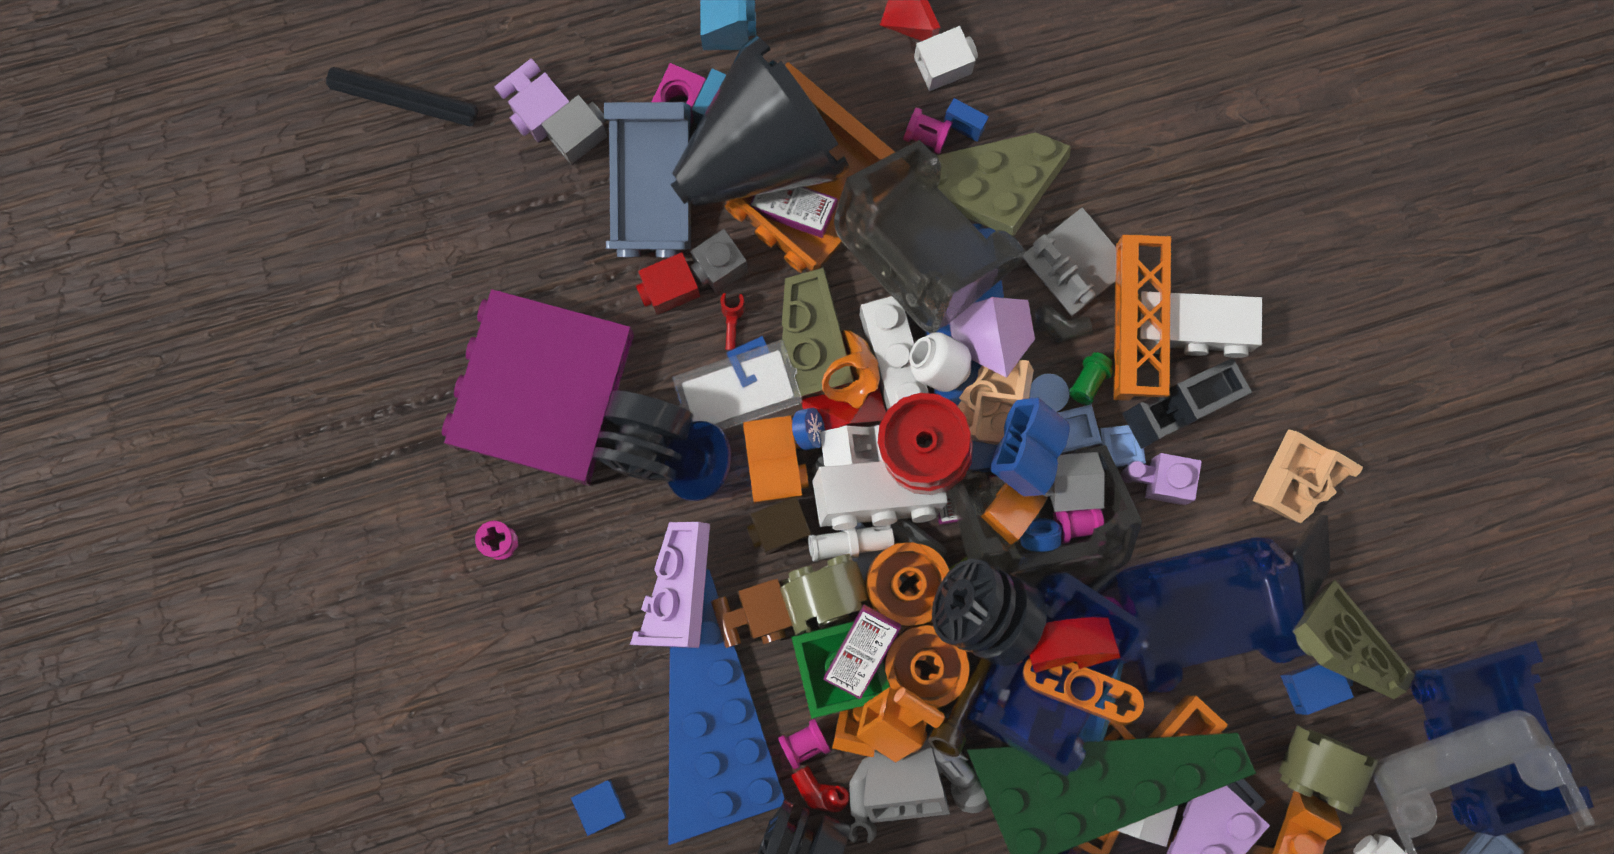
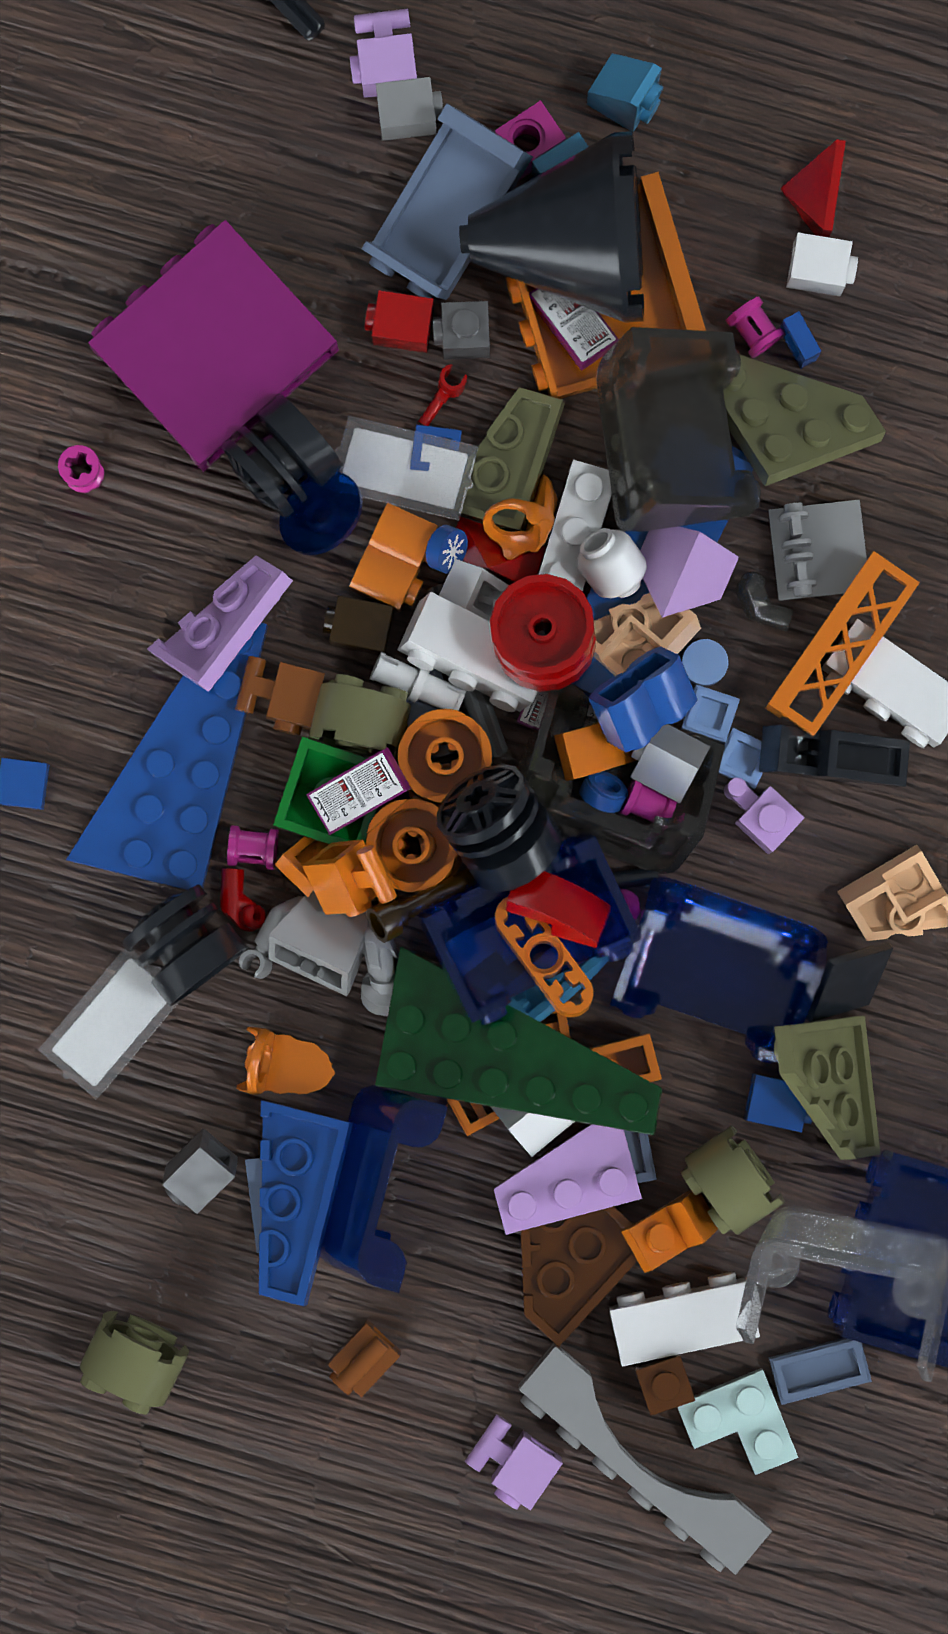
camera: 35 degrees right, 5 degrees up
green pin [1069,352,1113,405] -> none

